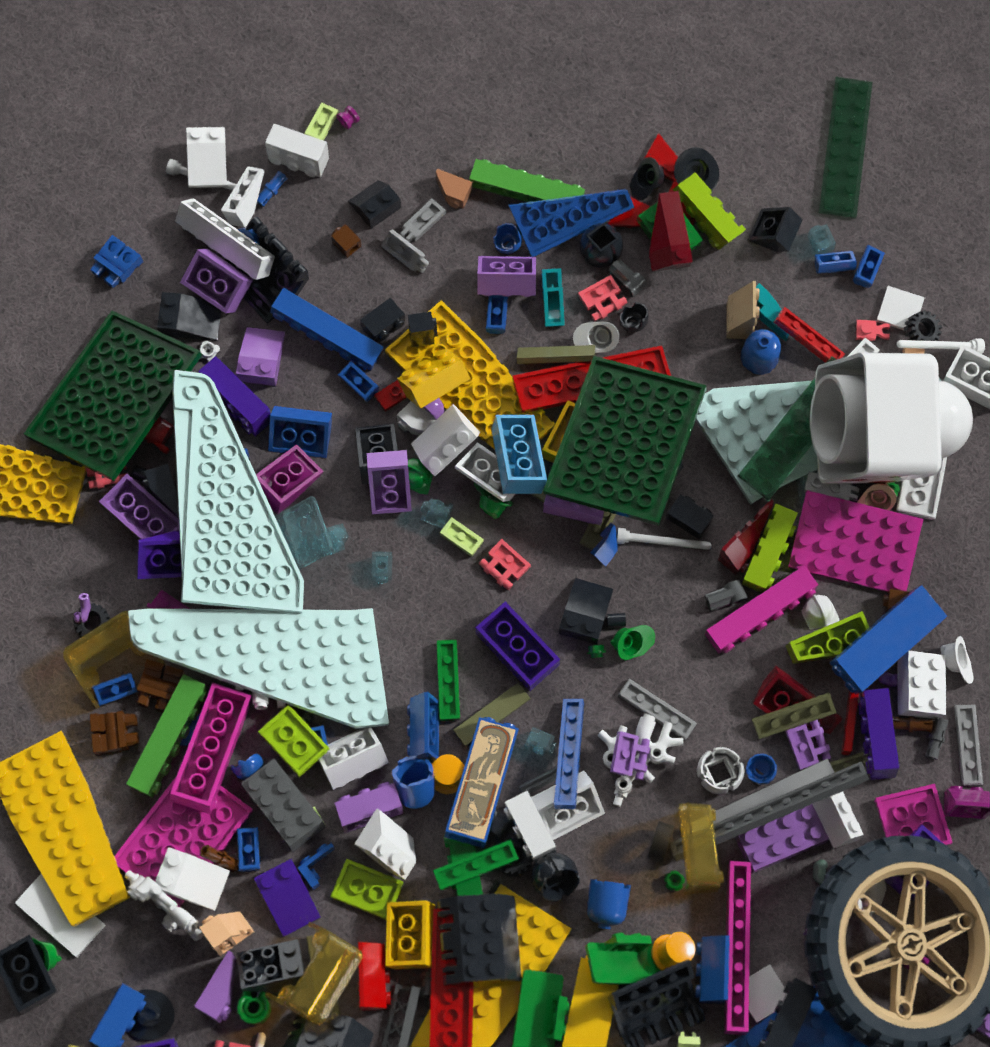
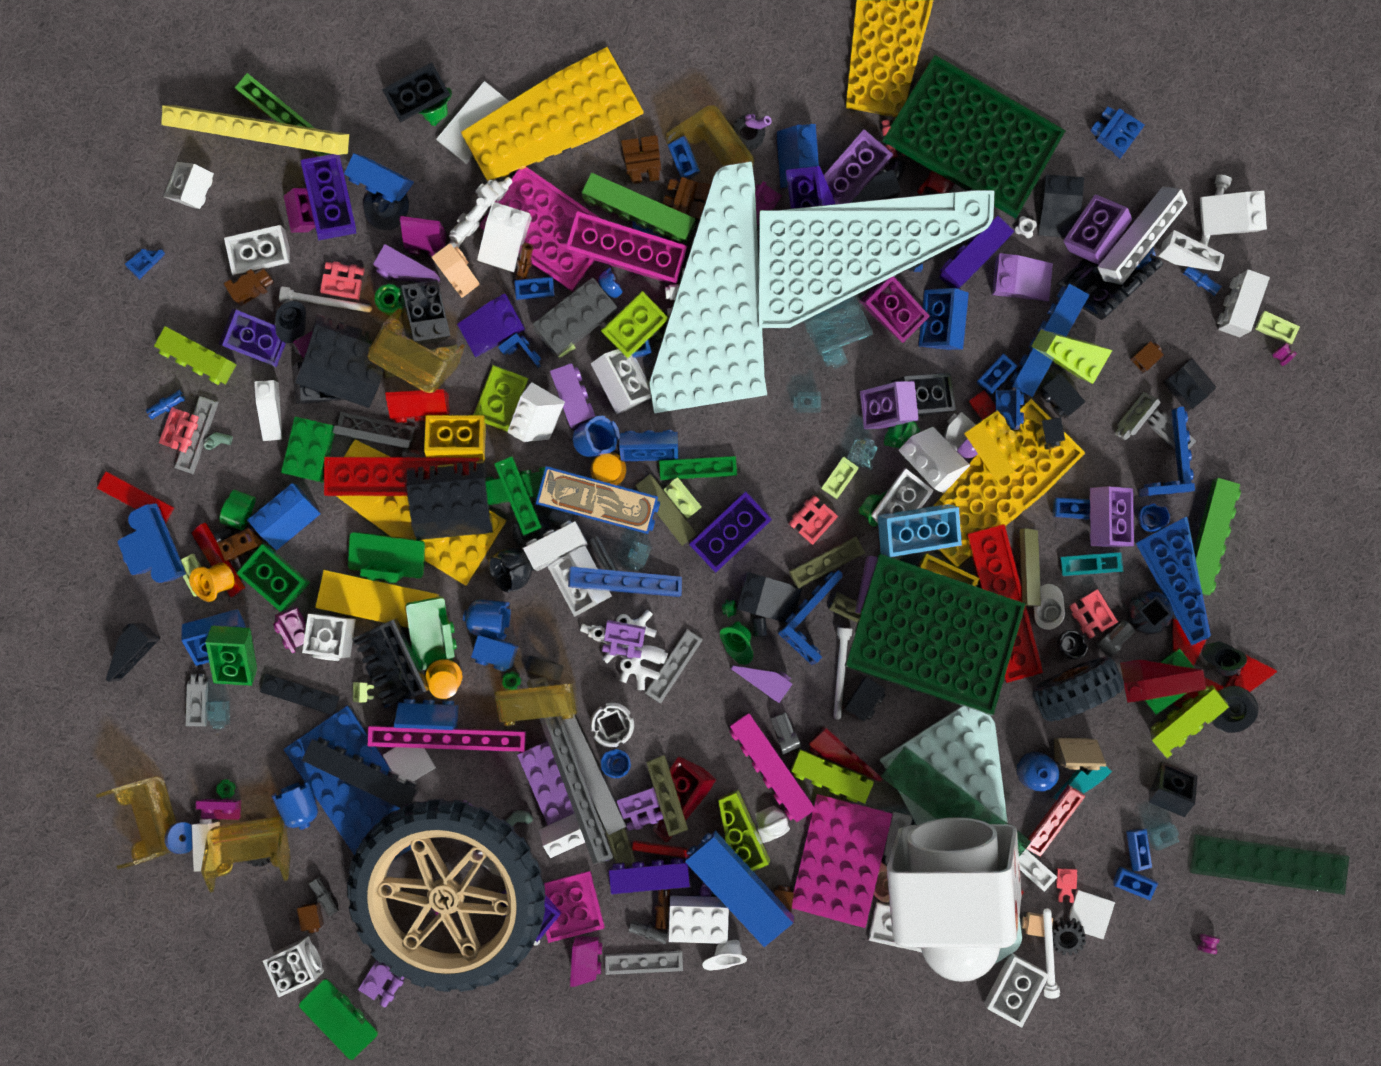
camera: 90 degrees right, 15 degrees up
nougat slope [436,169,472,209] -> none
blue slope [590,522,618,566] -> none
none -> magenta slope [400,216,447,258]
none -> blue brick [471,635,519,671]
none -> yellowish green plate [663,477,701,519]
none -> medium lavender slope [731,665,792,703]
none -> blue slope [777,124,819,188]
none -> blue bracket [778,570,843,665]
none -> olive tile [789,536,865,589]
none -> blue bracket [995,388,1024,430]
none -> lime wedge [1031,329,1113,384]
none -> black wheel [1032,656,1124,722]
none -> blue bracket [1138,407,1195,497]
none -> magenta wheel [1197,934,1220,954]

